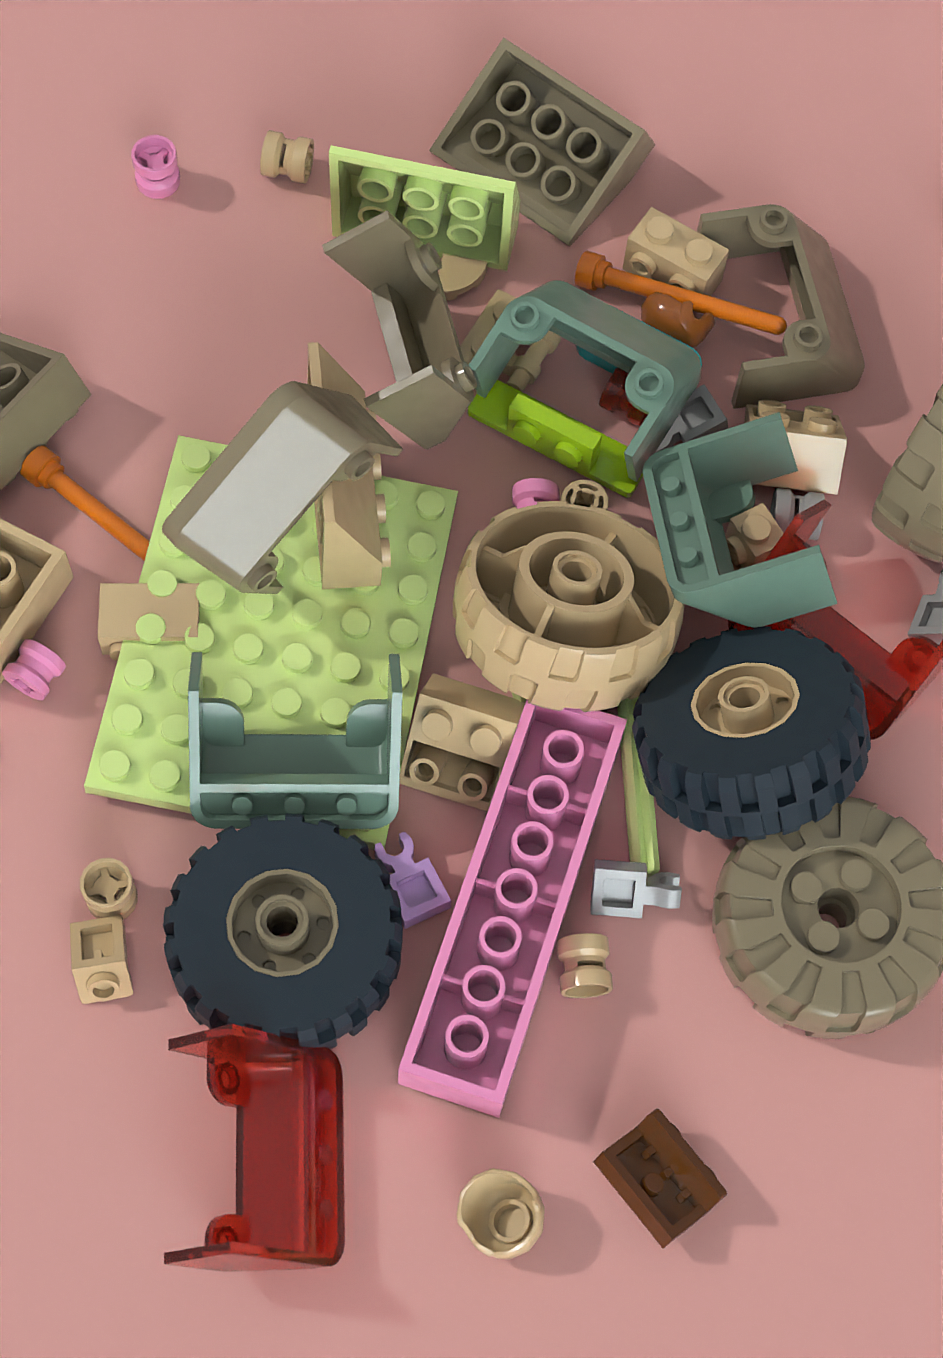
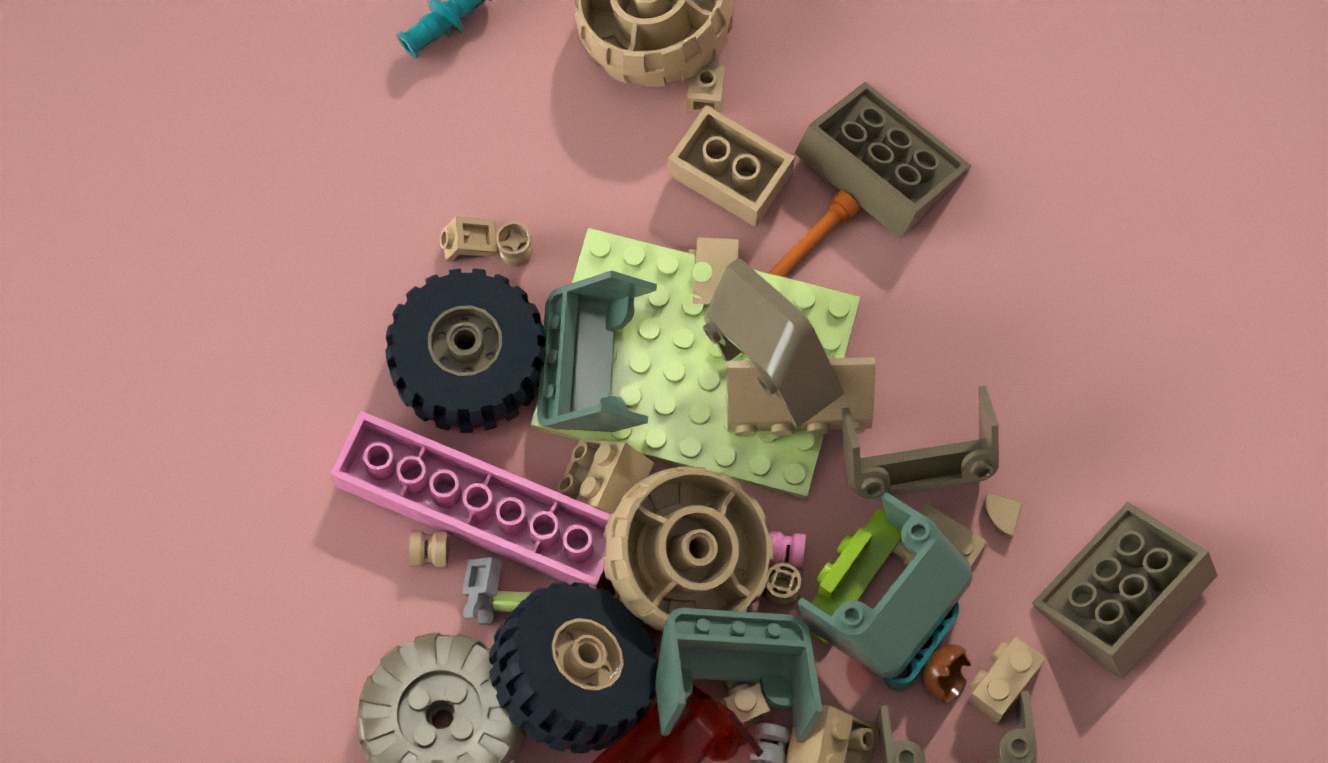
camera: 100 degrees right, 5 degrees up
bright pink wheel [2,639,66,700] -> none
bright pink wheel [131,135,180,199] -> none
clear red windscreen [164,1024,345,1272] -> none
tan wheel [260,130,314,184] -> none
yellowish green slope [329,145,520,271] -> none
lavender plate [375,832,451,929] -> none
tan hair [456,1168,545,1259] -> none
orange piece [575,251,787,335] -> none
reddish brown bracket [593,1109,727,1249] -> none
light grey plate [639,384,728,453] -> none

